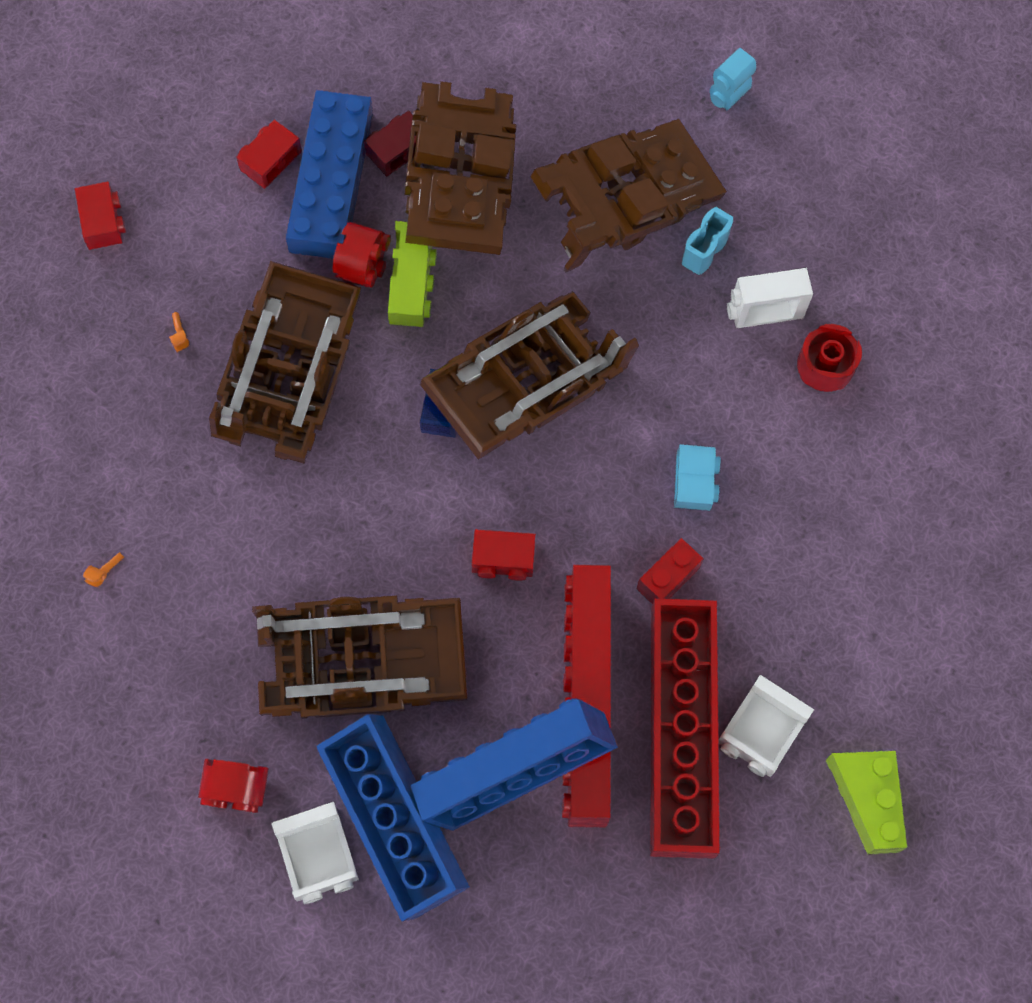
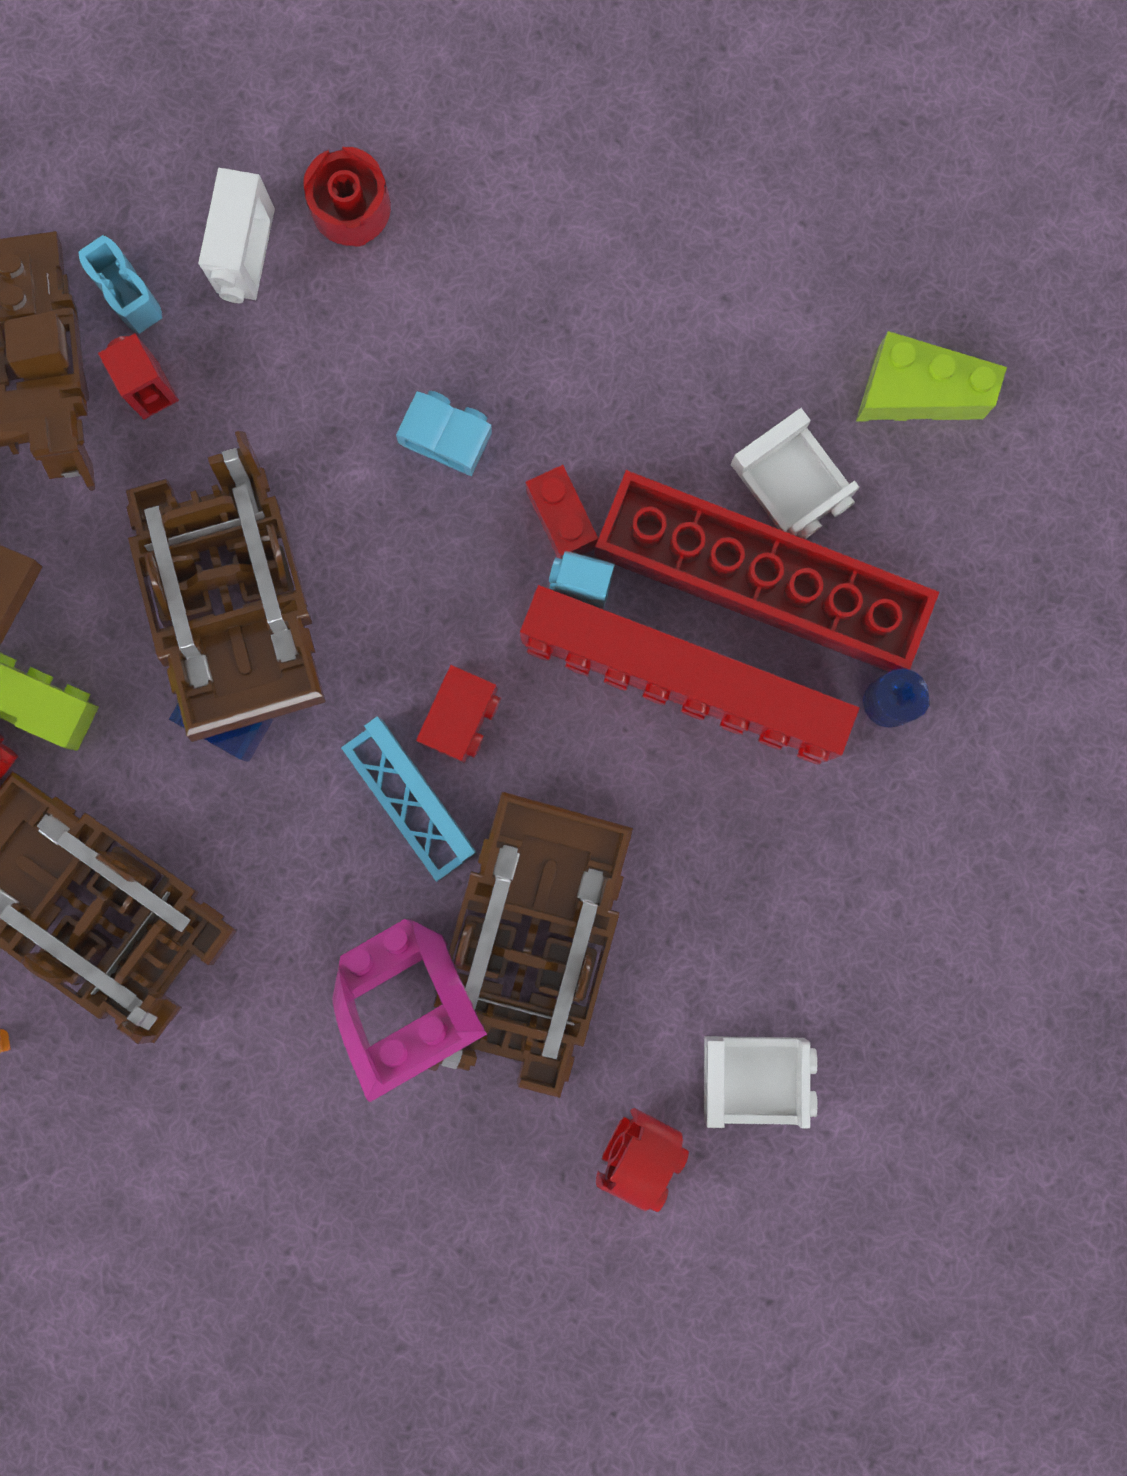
camera: 65 degrees left, 15 degrees up
orange hand [83,552,124,587] -> none
blue brick [316,714,470,922] -> none
blue brick [410,699,618,831] -> none
none -> red brick [98,333,179,420]
none -> dark pink wedge [332,919,487,1102]
none -> medium azure fence [341,716,477,882]
none -> medium azure brick [549,551,615,610]
none -> clear blue piece [863,668,930,728]

